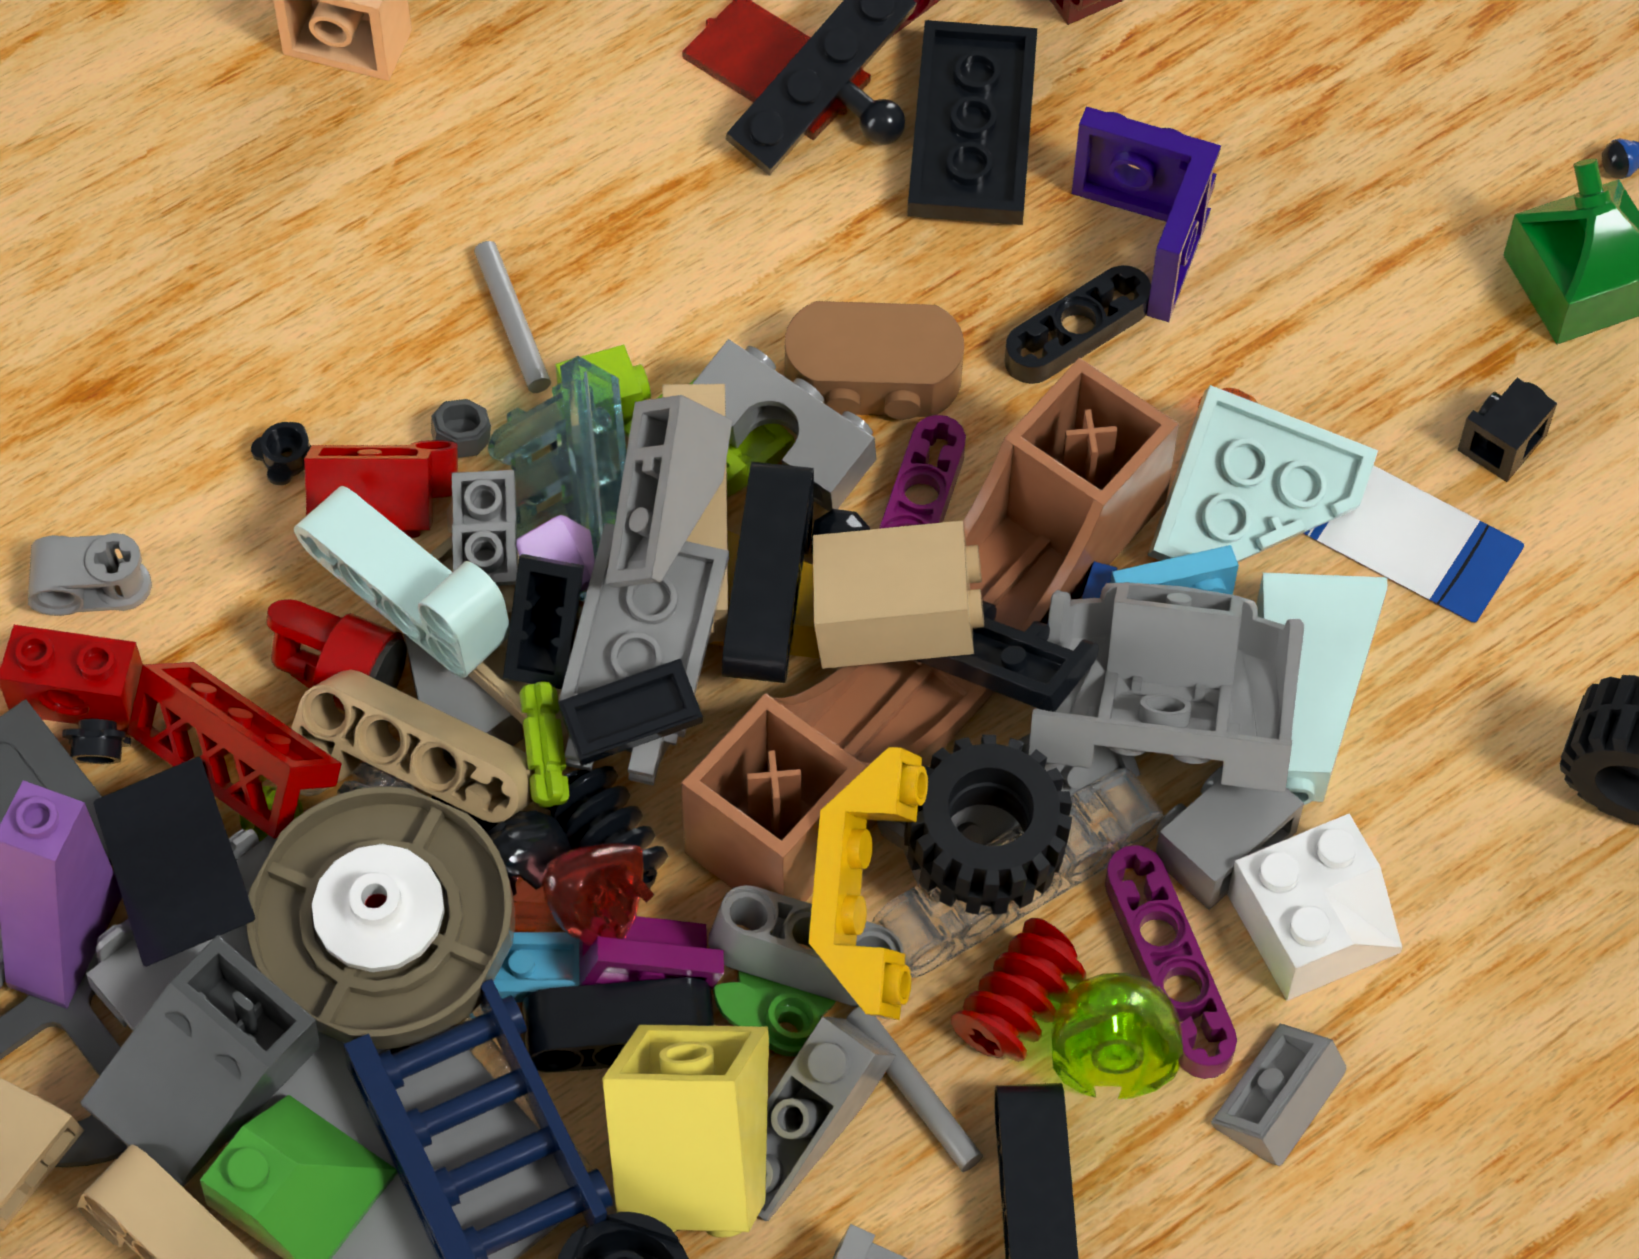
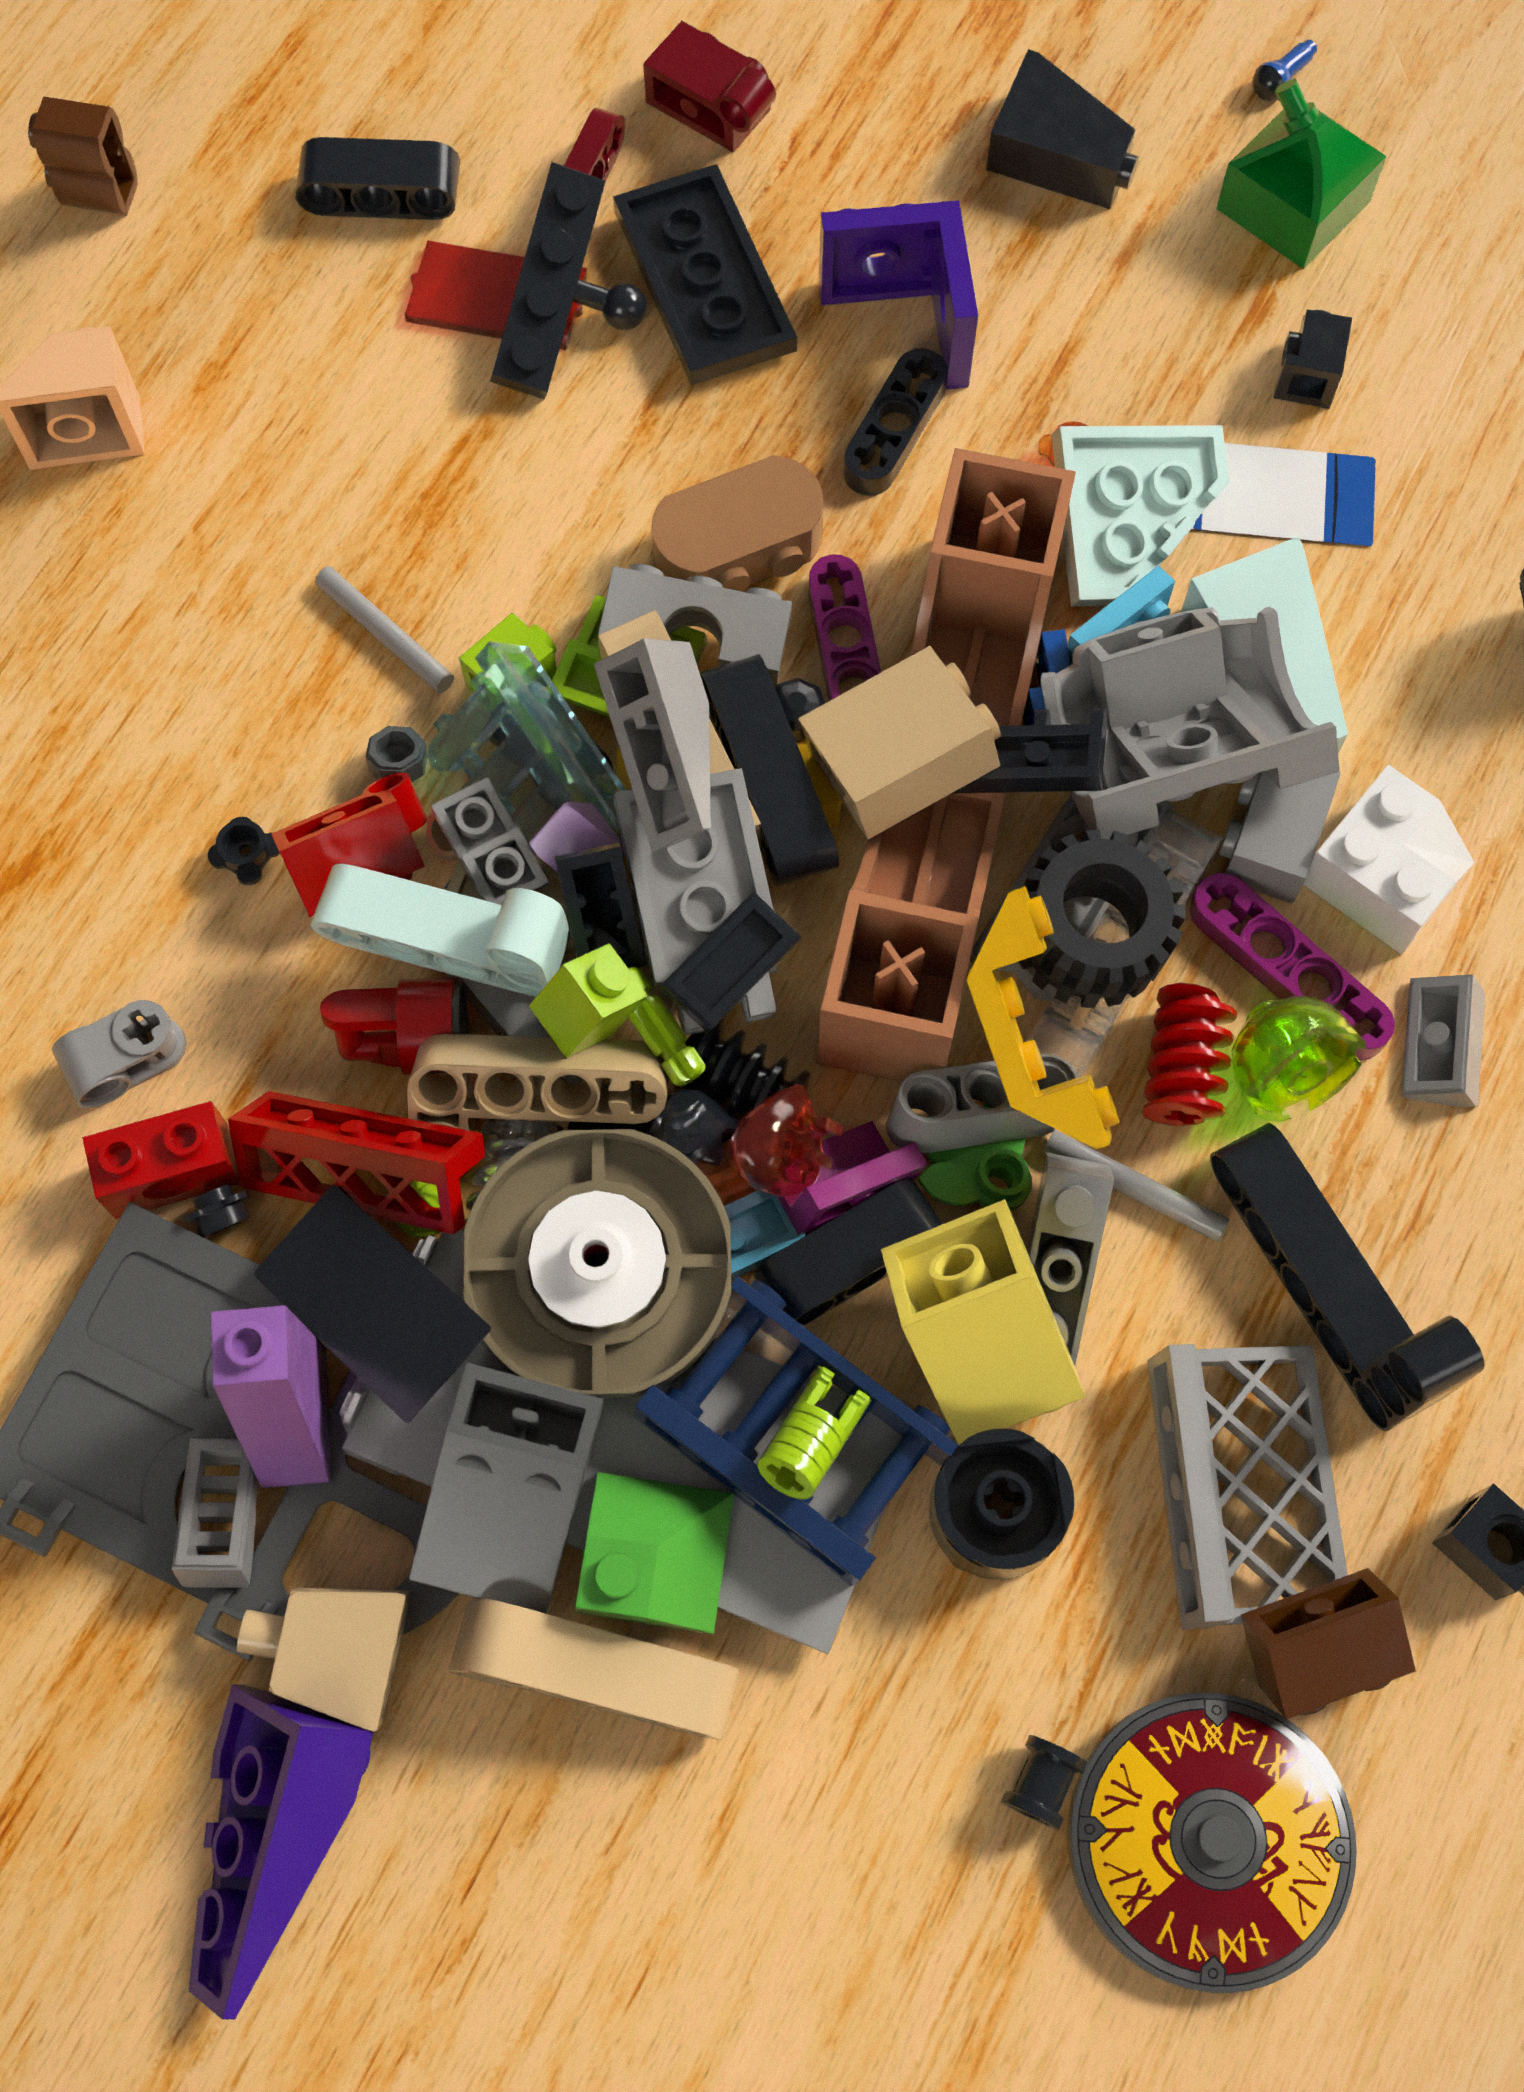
camera: 25 degrees left, 10 degrees up
none -> lime brick [529,943,648,1059]
none -> lime hinge [757,1366,872,1499]
none -> black slope [986,49,1139,209]

